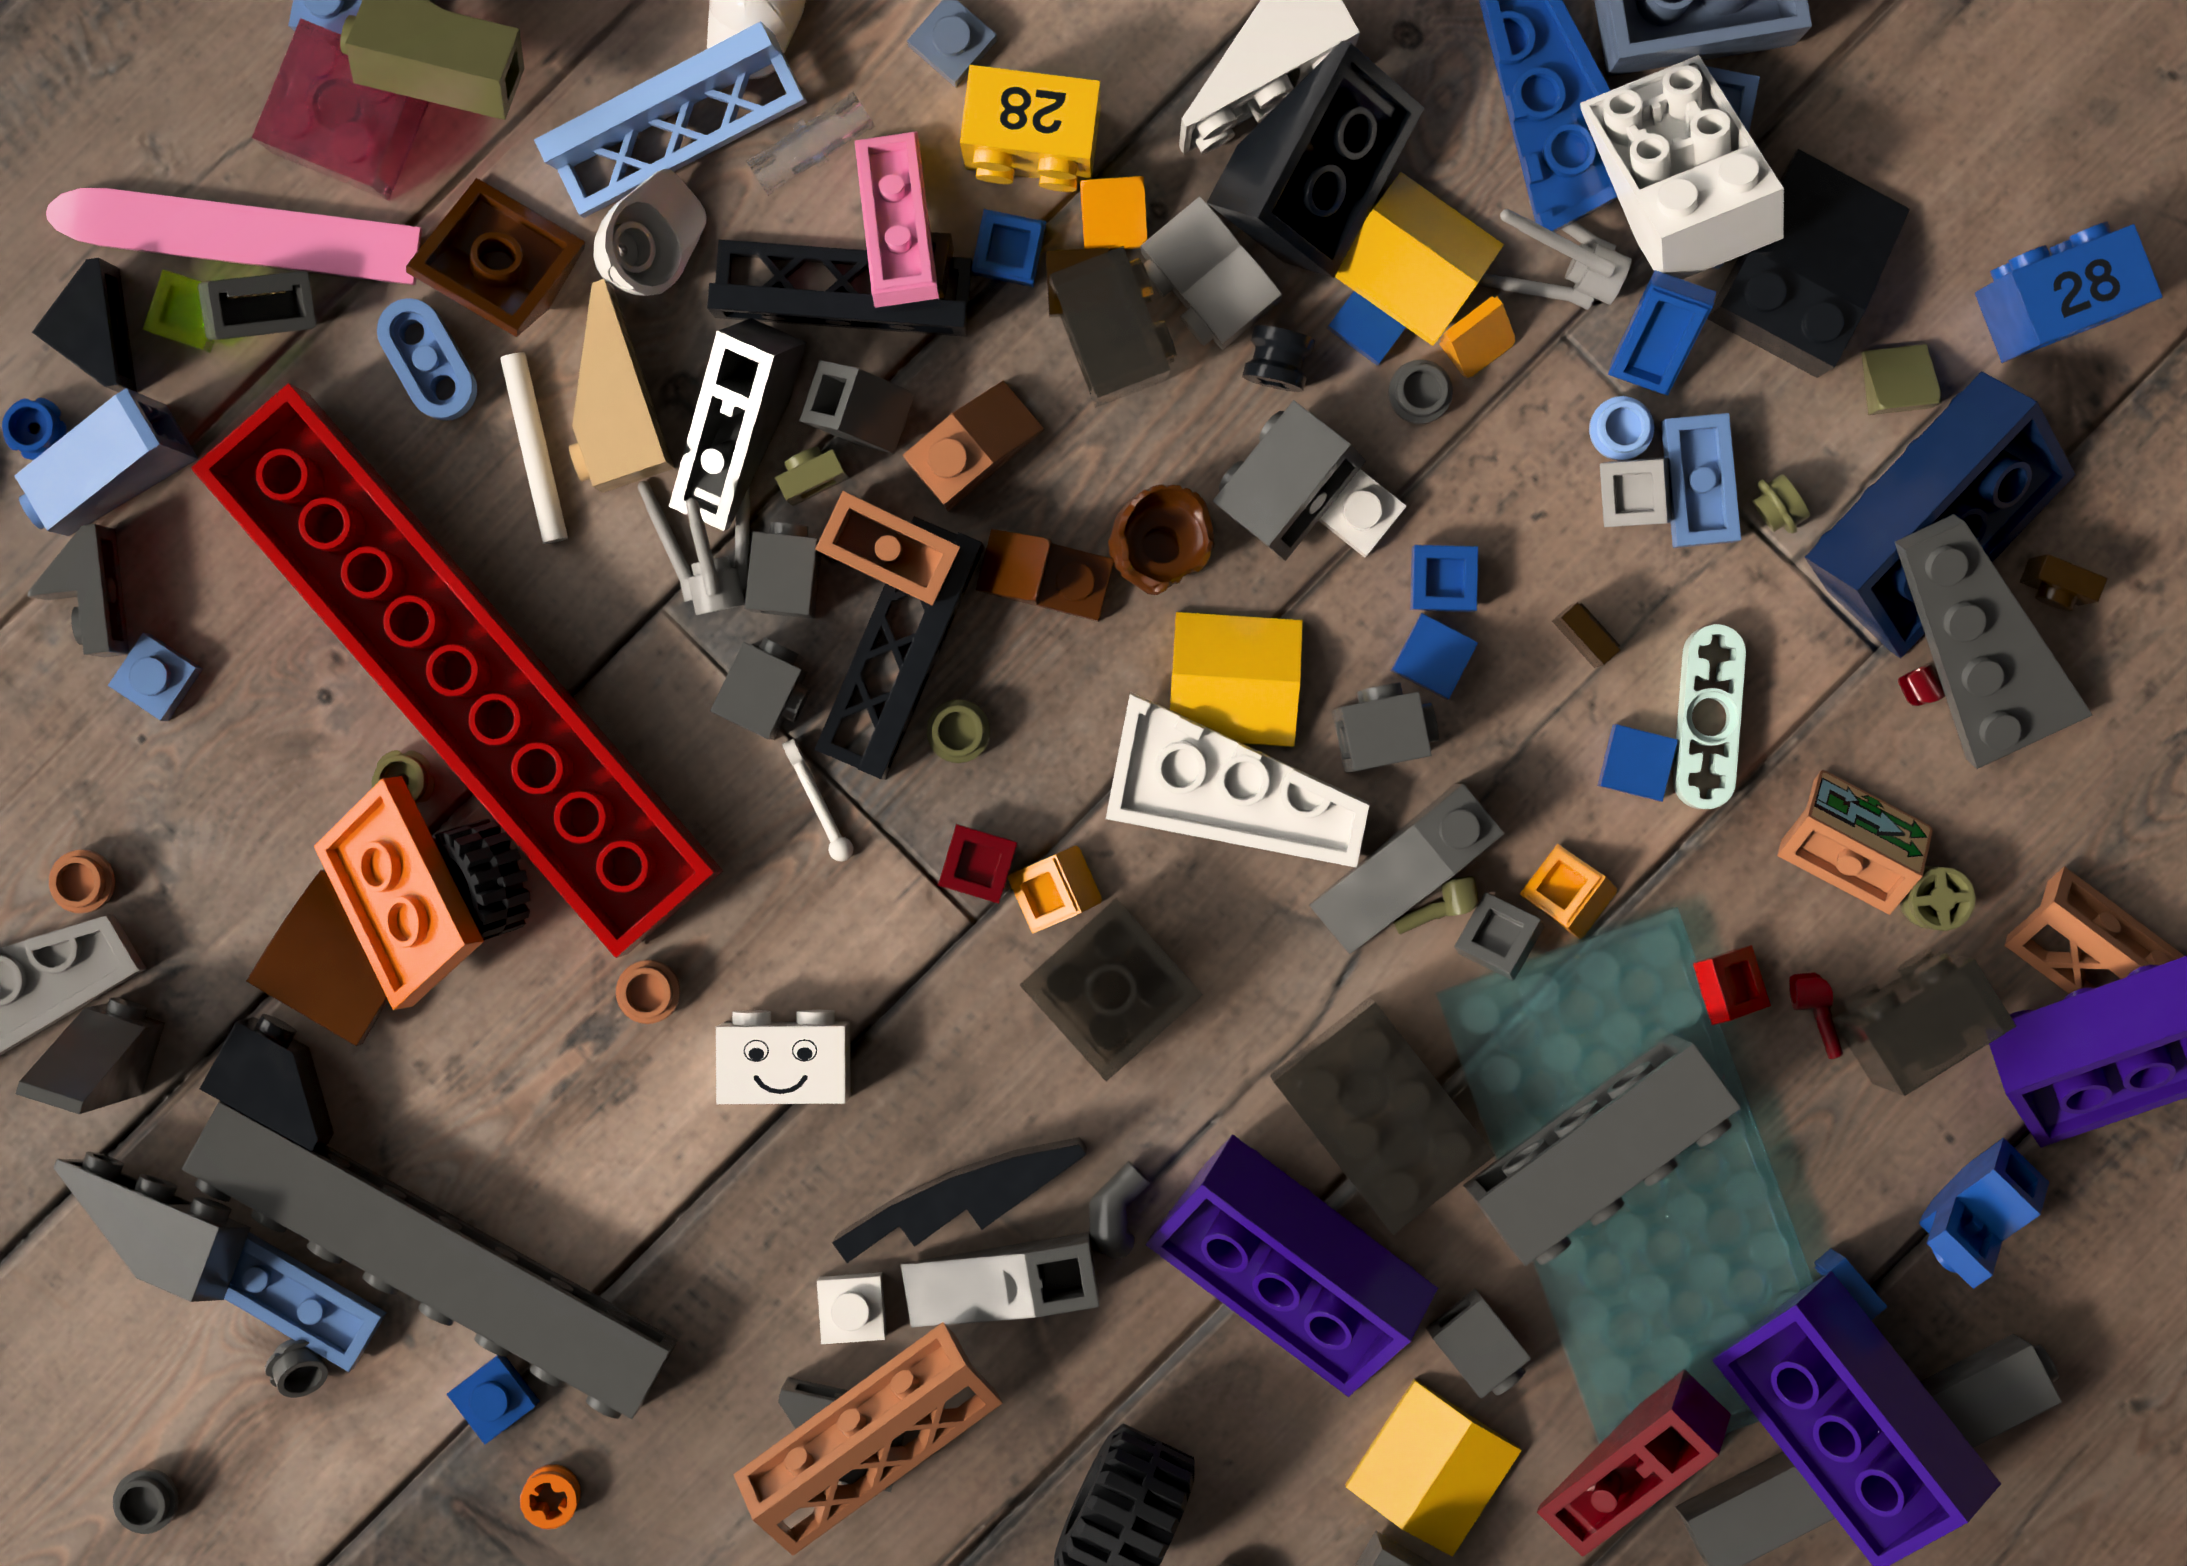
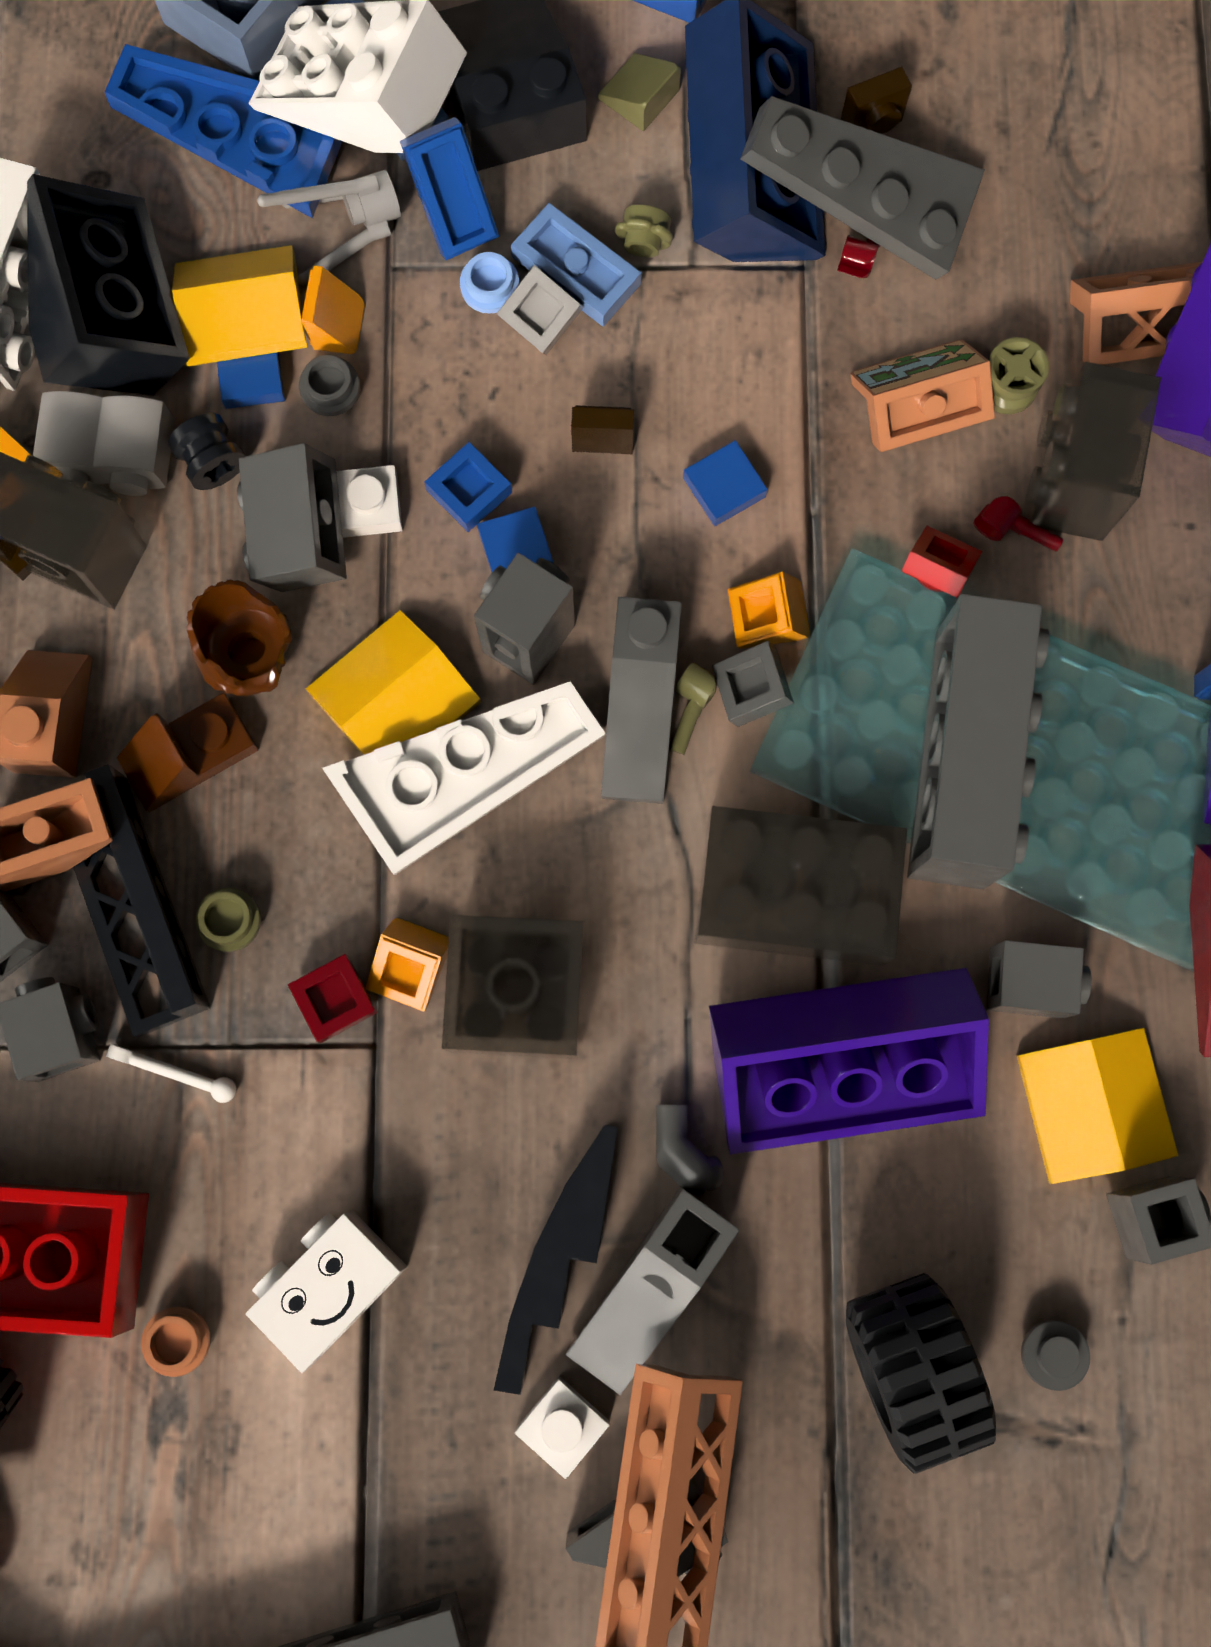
camera: 45 degrees left, 10 degrees down
light aqua beam [1673,624,1746,809] -> none

